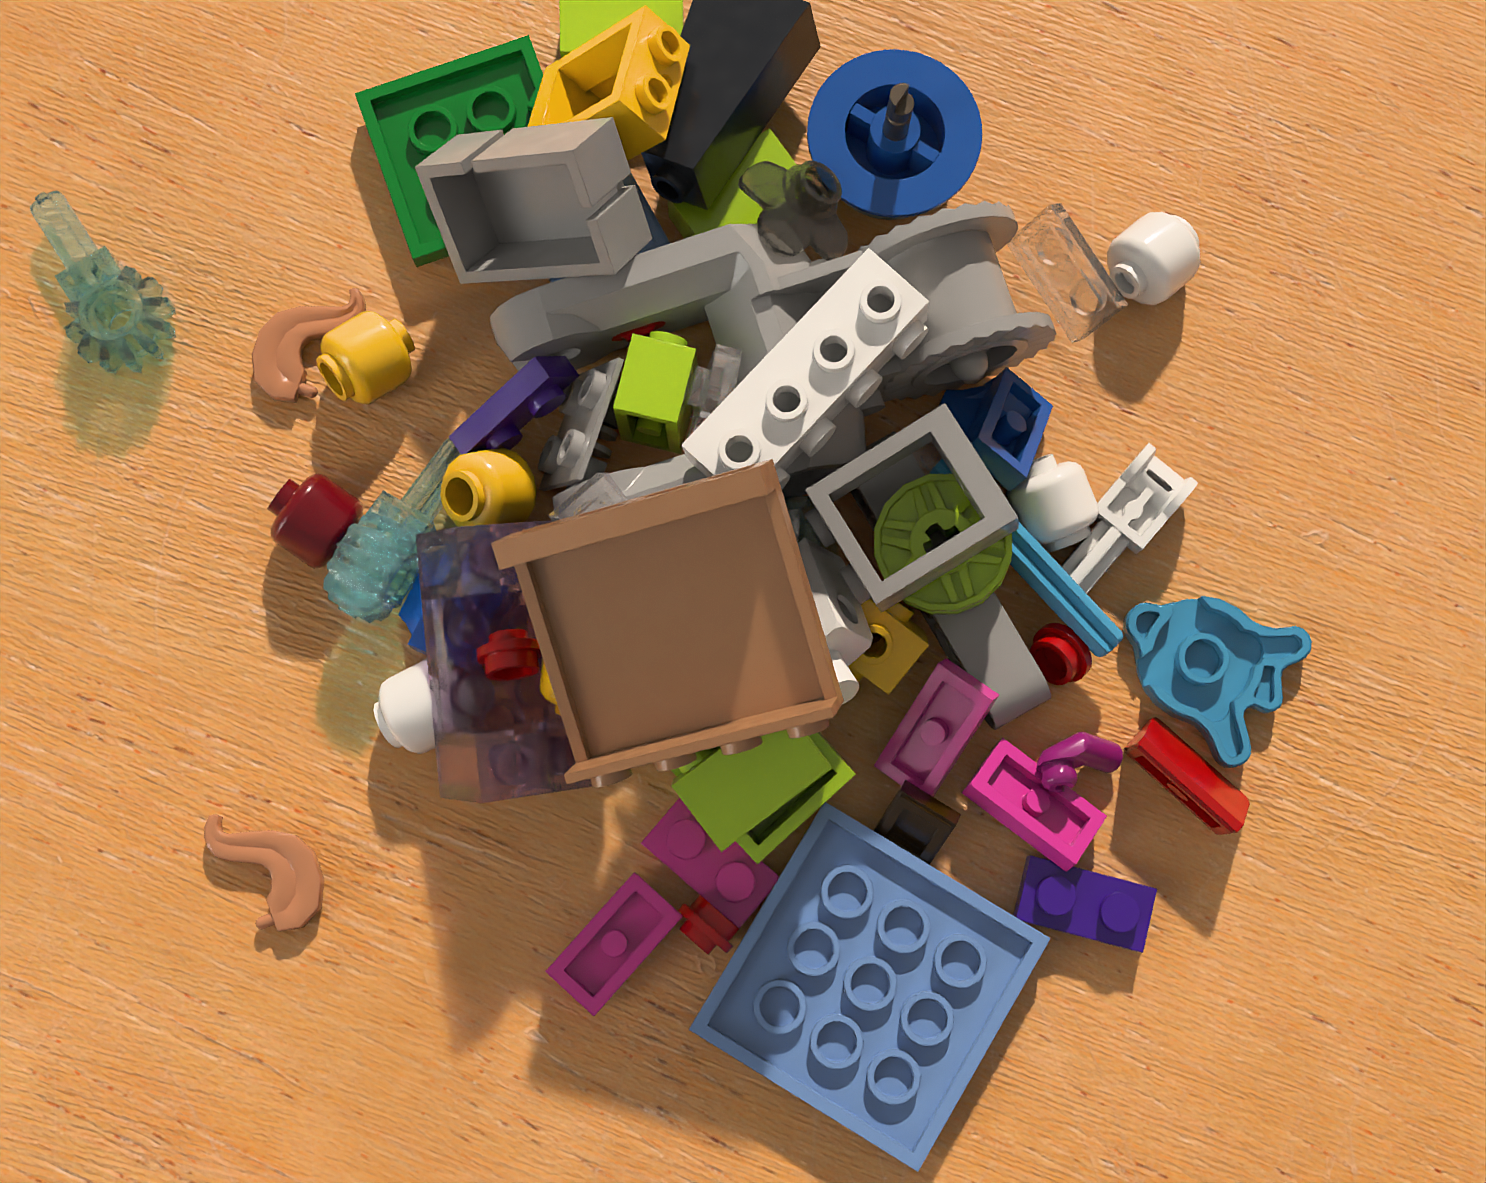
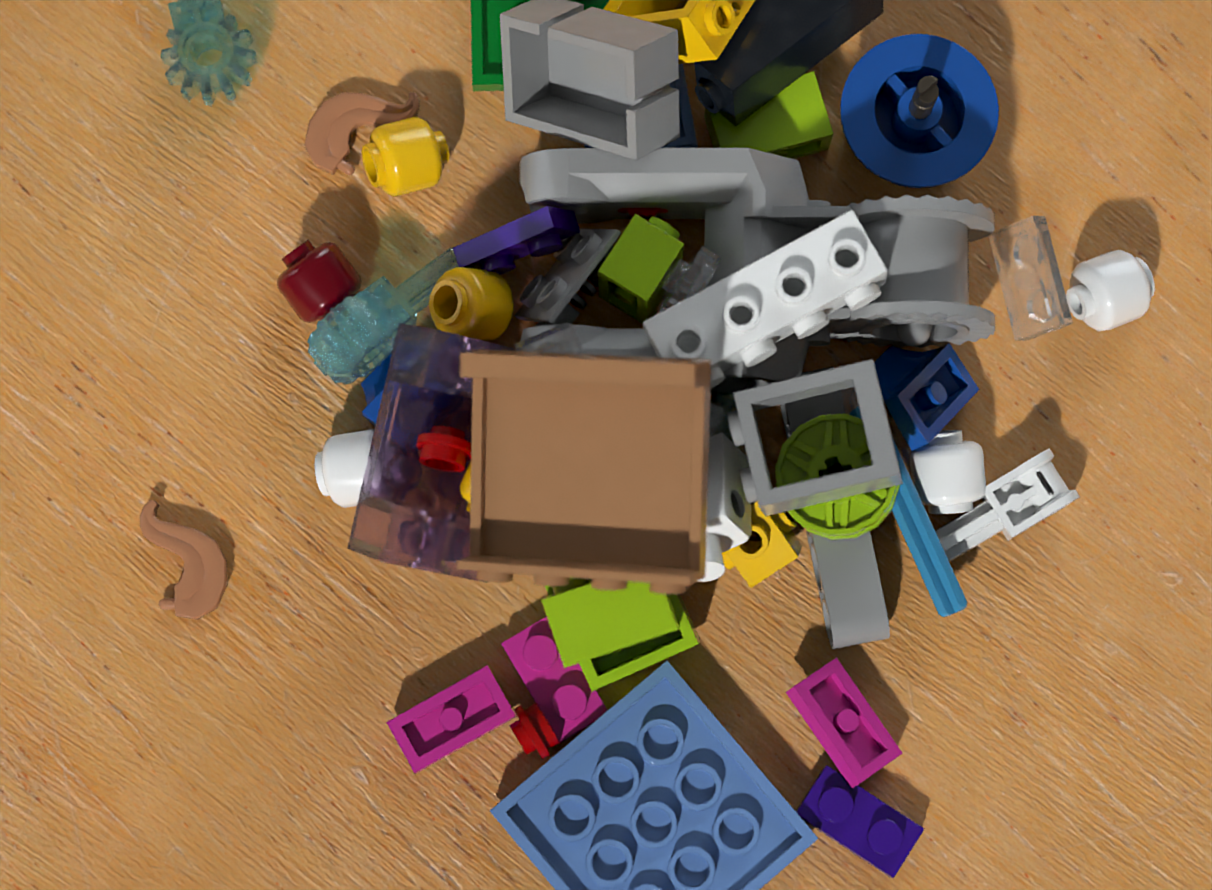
camera: 20 degrees right, 0 degrees up
clear smoke plate [738,161,848,261] -> none
dark brown tile [873,780,961,865] -> none
dark pink plate [874,658,999,797] -> none
red plate [1029,623,1092,685] -> none
magenta arm [1036,732,1123,792] -> none
dark azure tile [1123,596,1312,768] -> none
red slope [1124,717,1250,835] -> none

